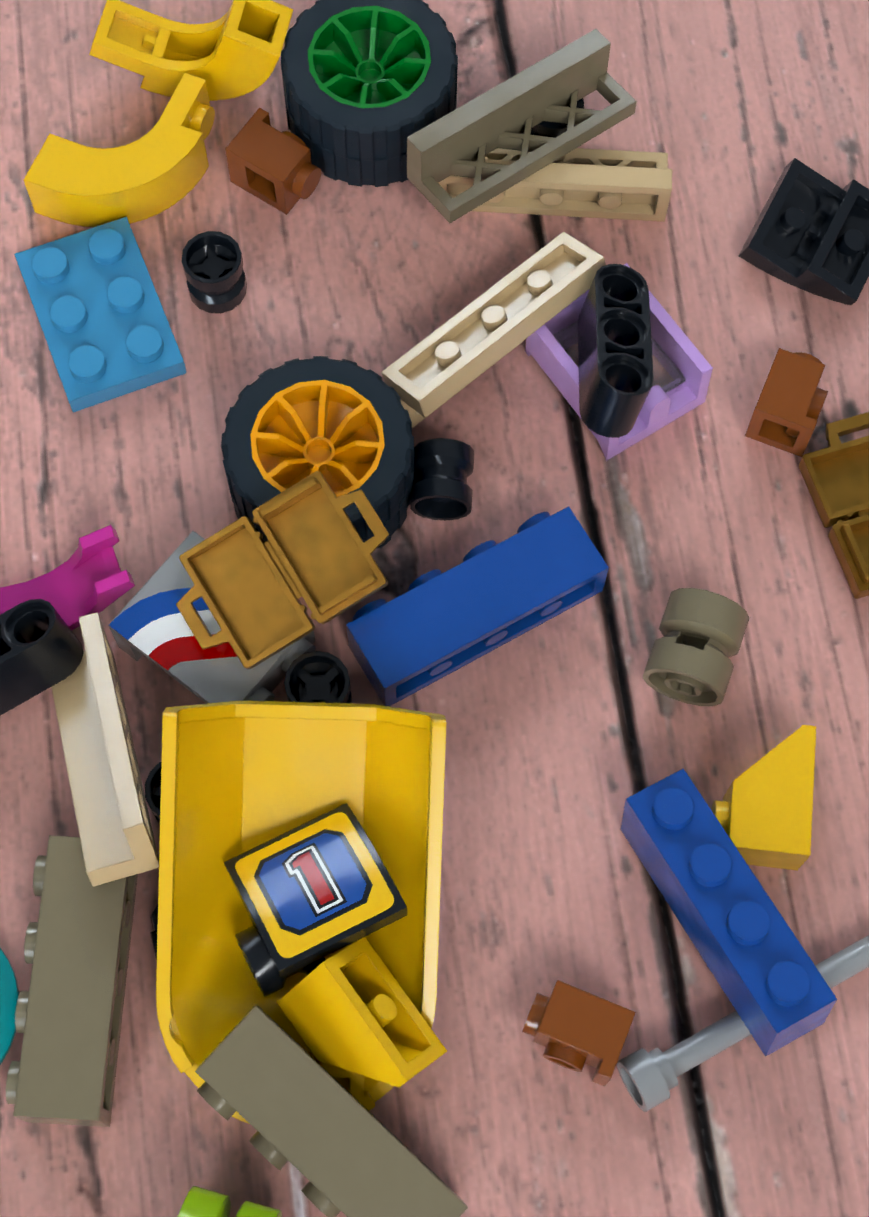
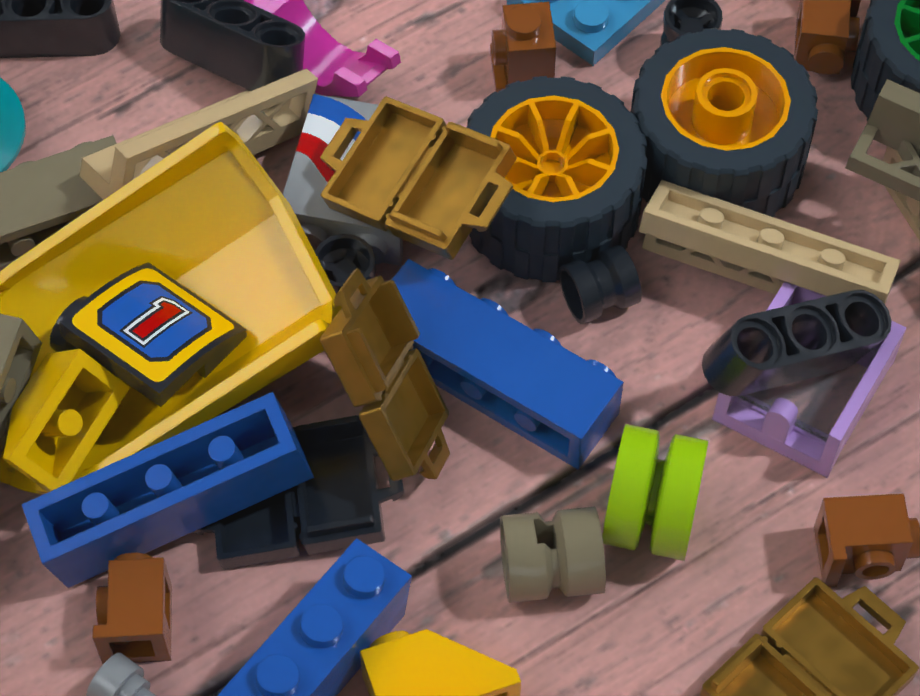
camera: 65 degrees right, 10 degrees down
none -> blue brick [21,392,314,588]
none -> black piece [193,415,404,570]
none -> pearl gold piece [320,268,450,481]
none -> dark orange brick [490,2,556,92]
none -> lime wheel [602,424,708,561]
none -> black wheel [631,28,818,217]

